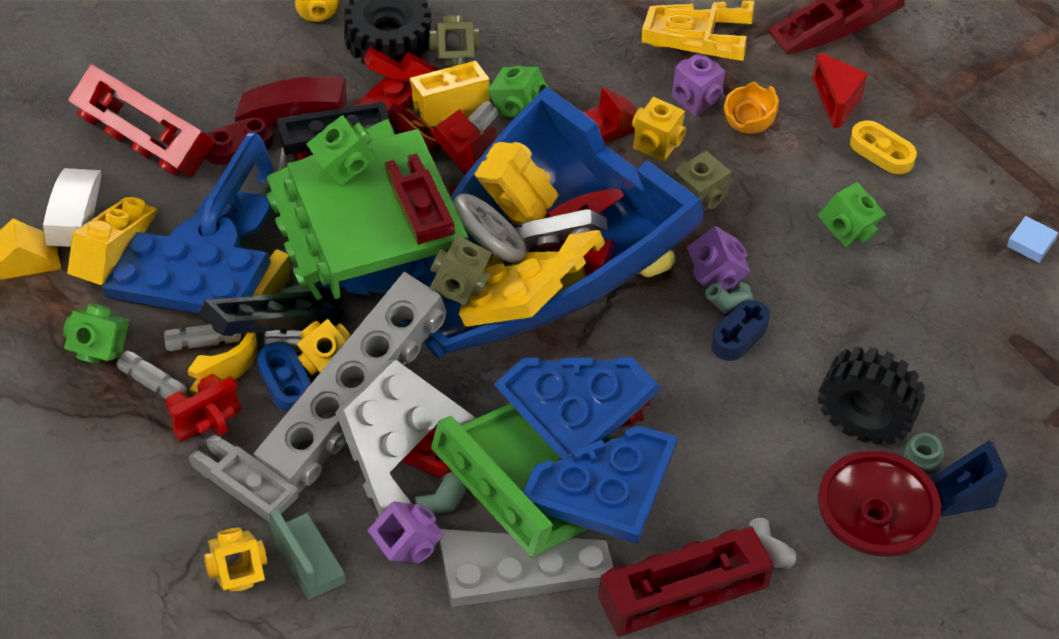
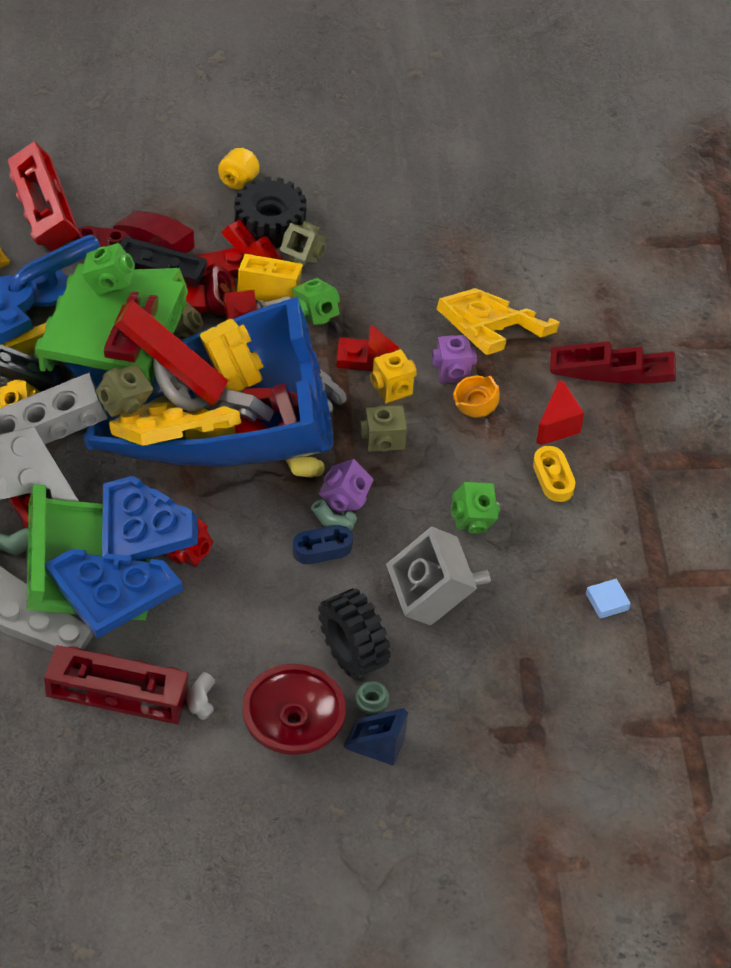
camera: 35 degrees right, 0 degrees up
none -> red tile [115,300,228,406]
none -> dark red plate [269,383,299,426]
none -> light grey piece [386,526,491,626]

